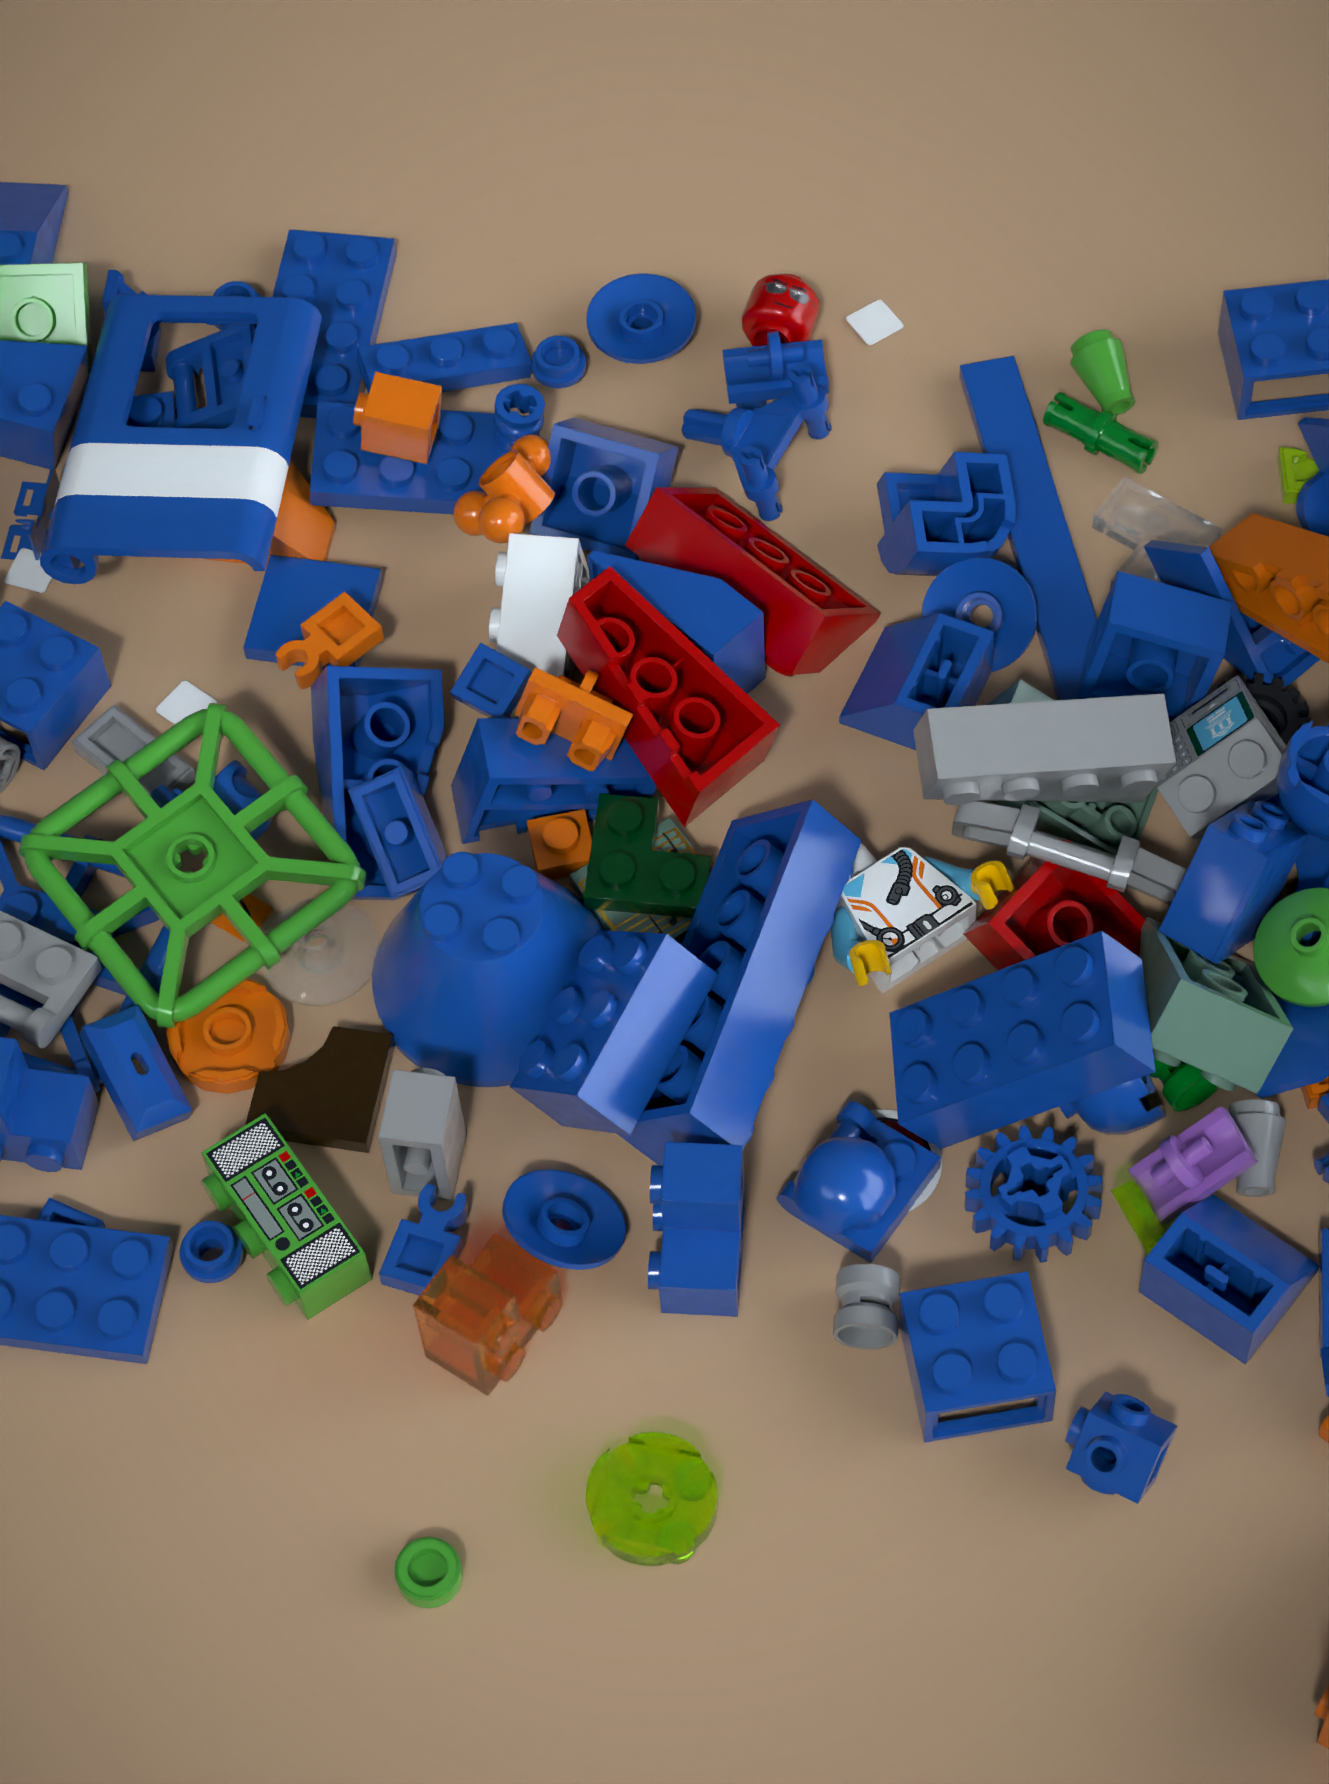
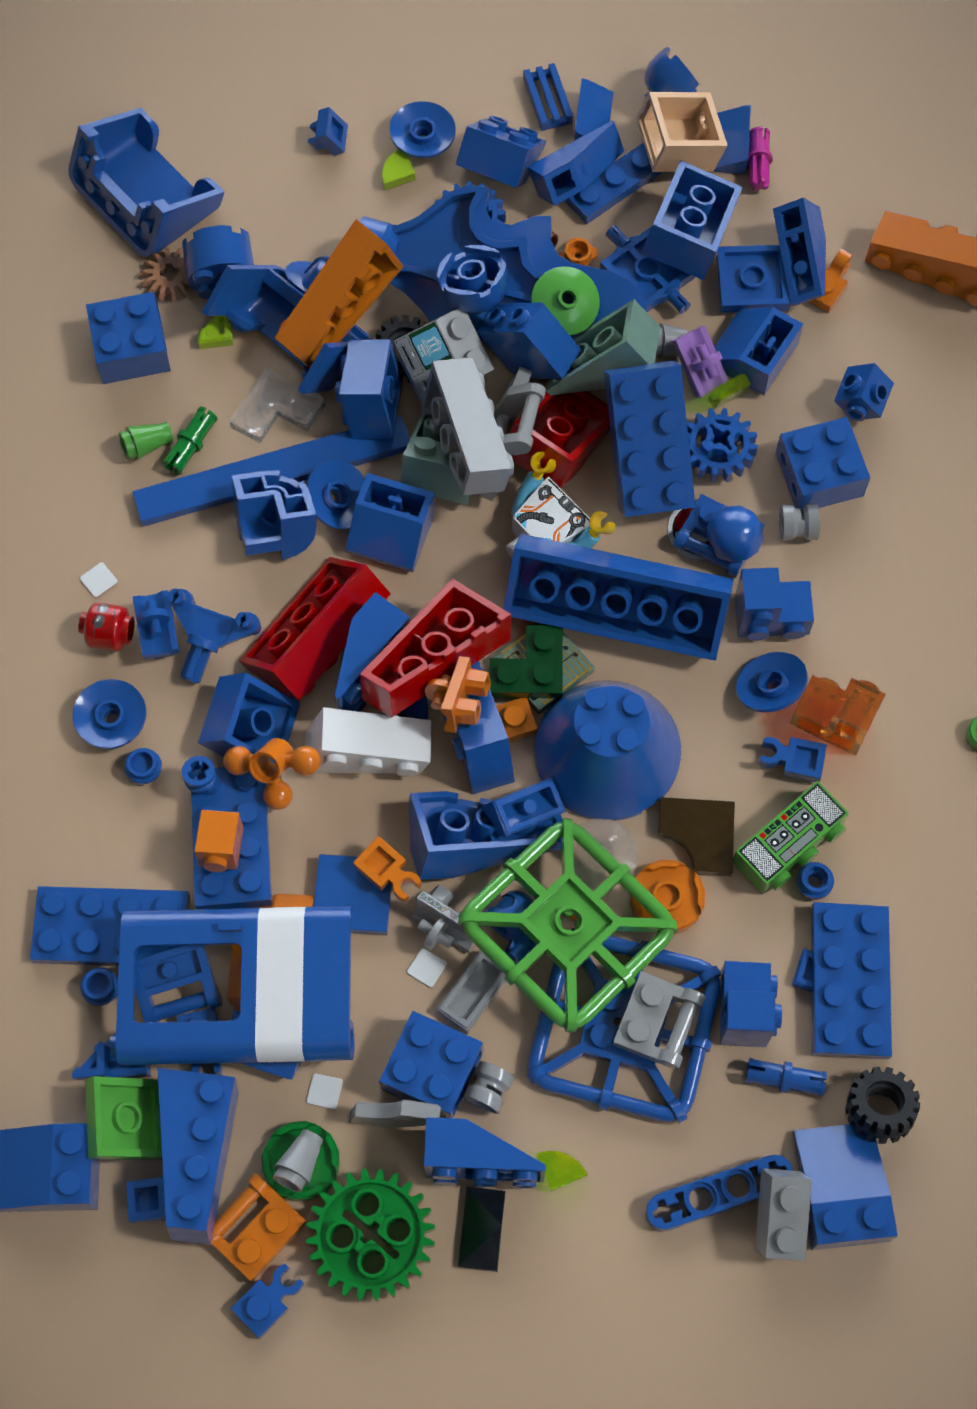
camera: 100 degrees left, 10 degrees up
blue piece [1,465,60,561] -> none
blue piece [79,1005,192,1142] -> none
blue plate [357,323,532,393] -> none
light grey brick [378,1068,466,1201] -> none
blue plate [450,642,532,718] -> none
blue brick [510,930,718,1135] -> none
clear neon green plate [585,1432,718,1566] -> none
none -> light grey hips [411,885,482,954]

